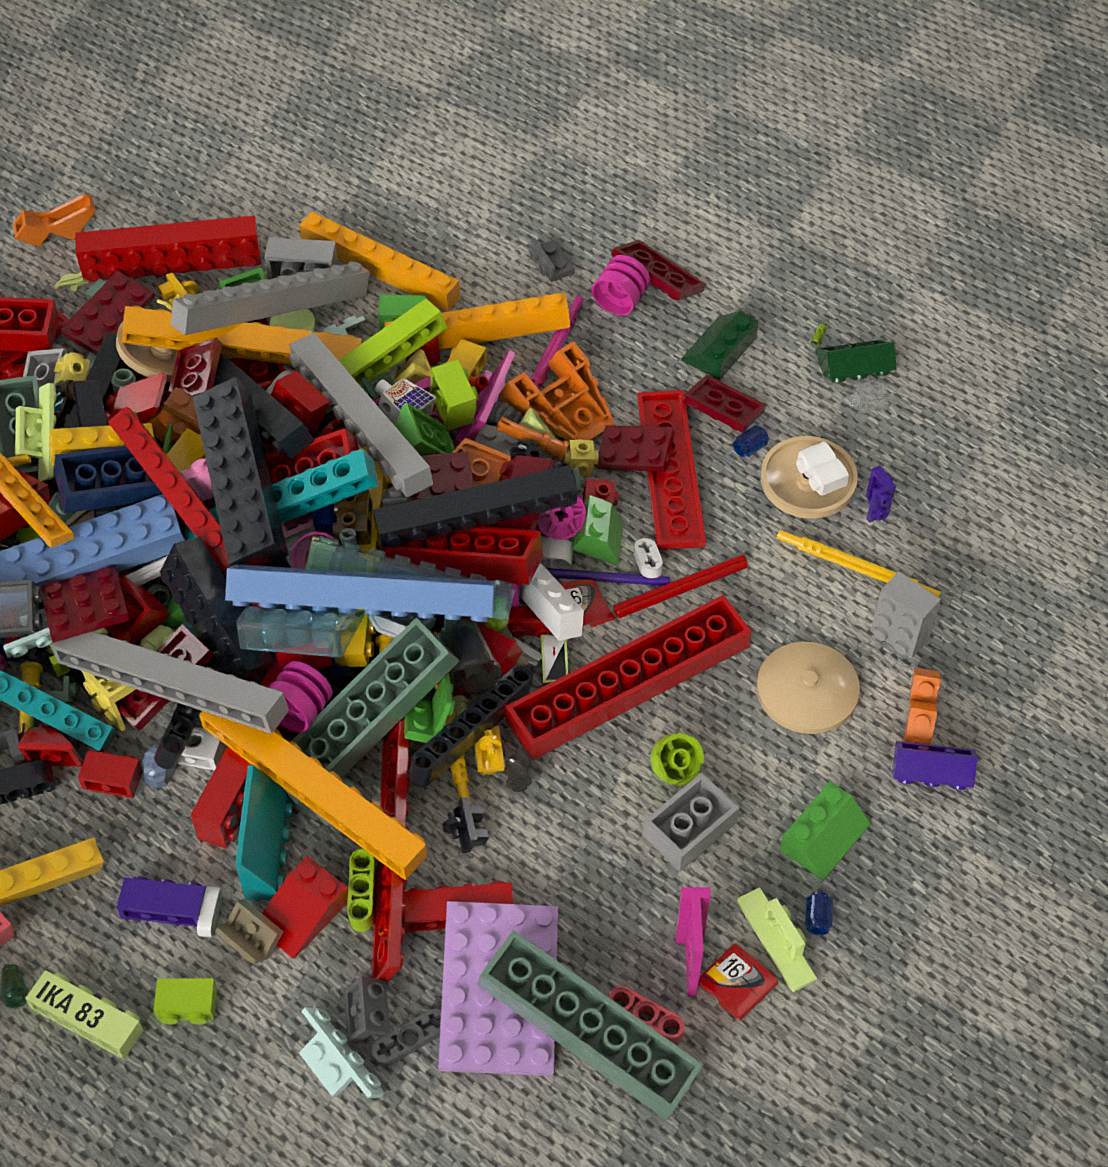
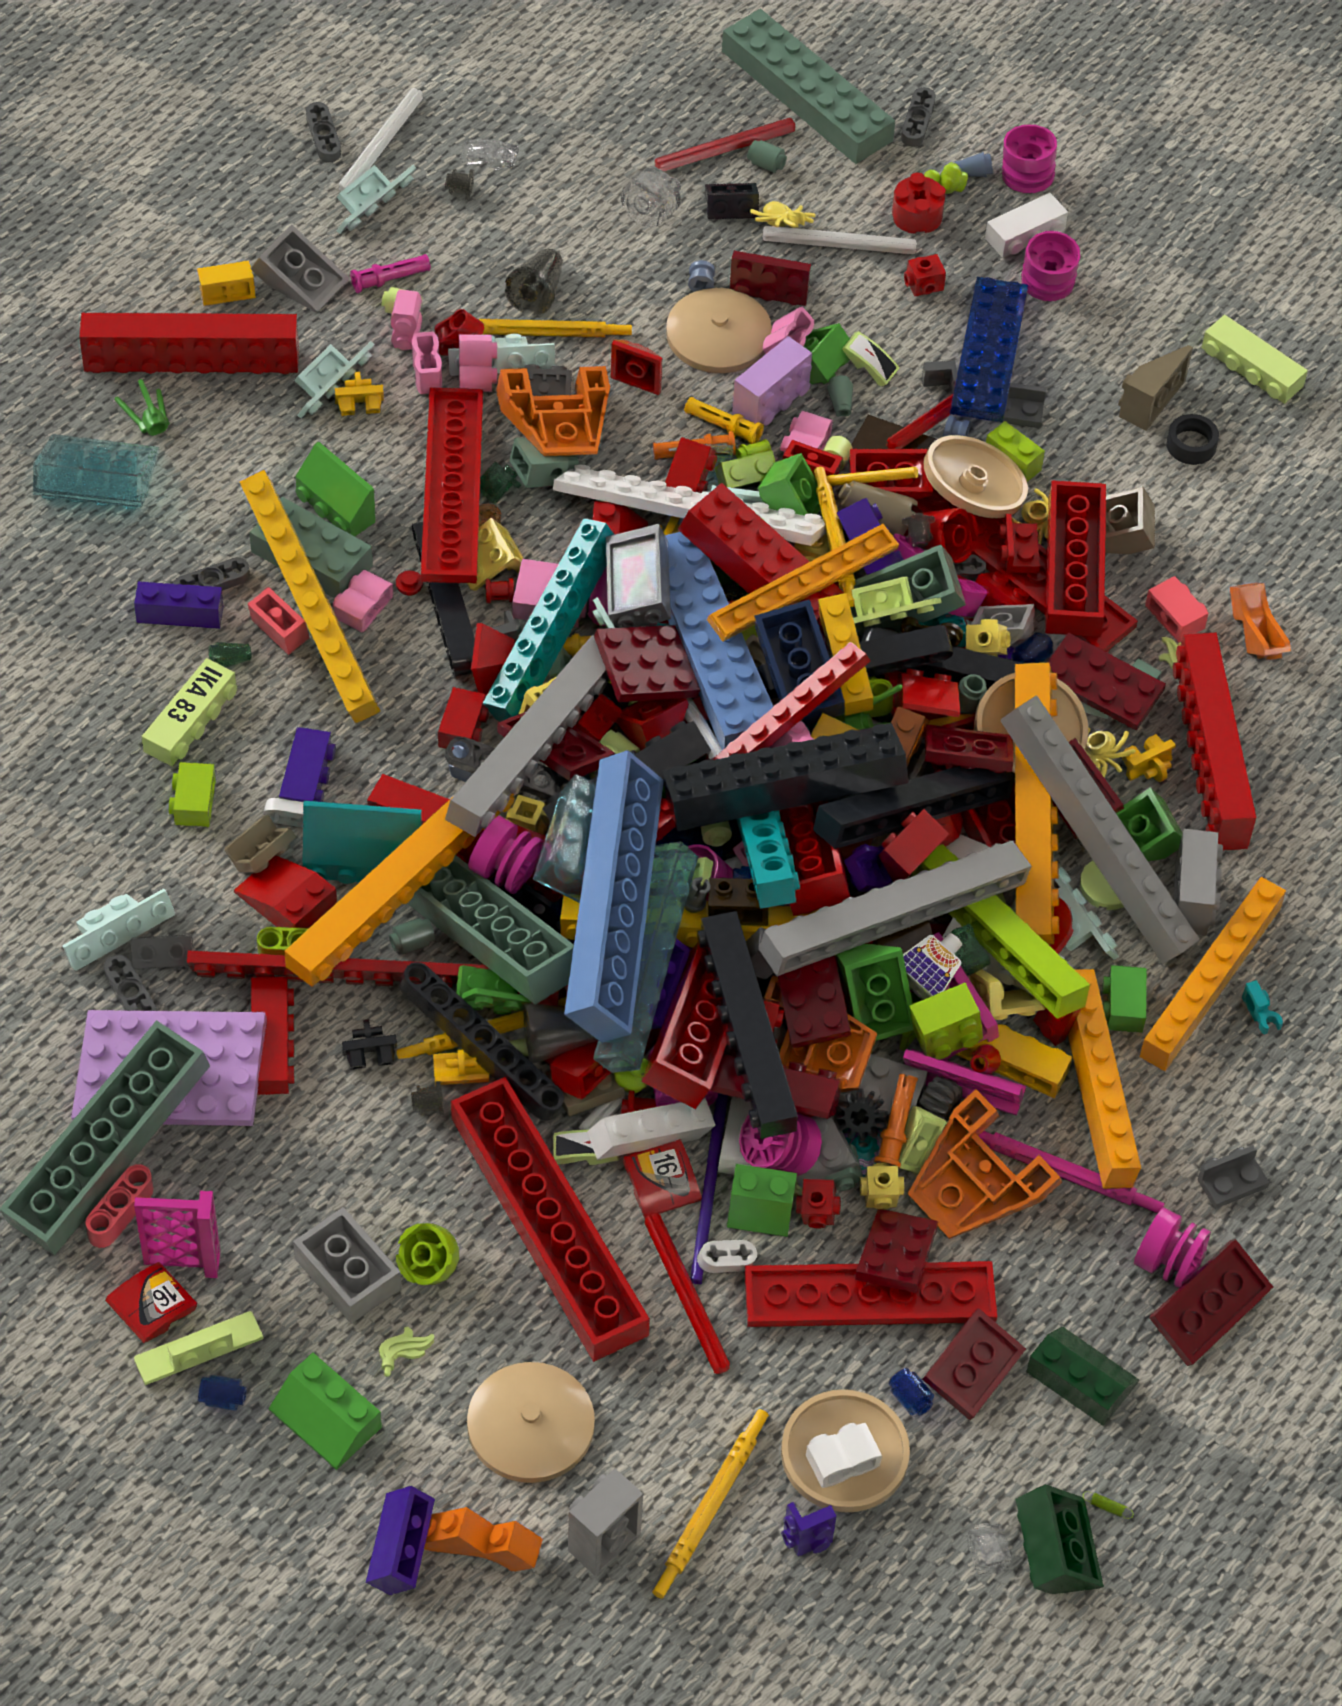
camera: 90 degrees right, 0 degrees up
none -> yellowish green piece [379,1327,434,1377]
none -> coral brick [1145,576,1209,643]
none -> teal plate [1242,980,1283,1035]

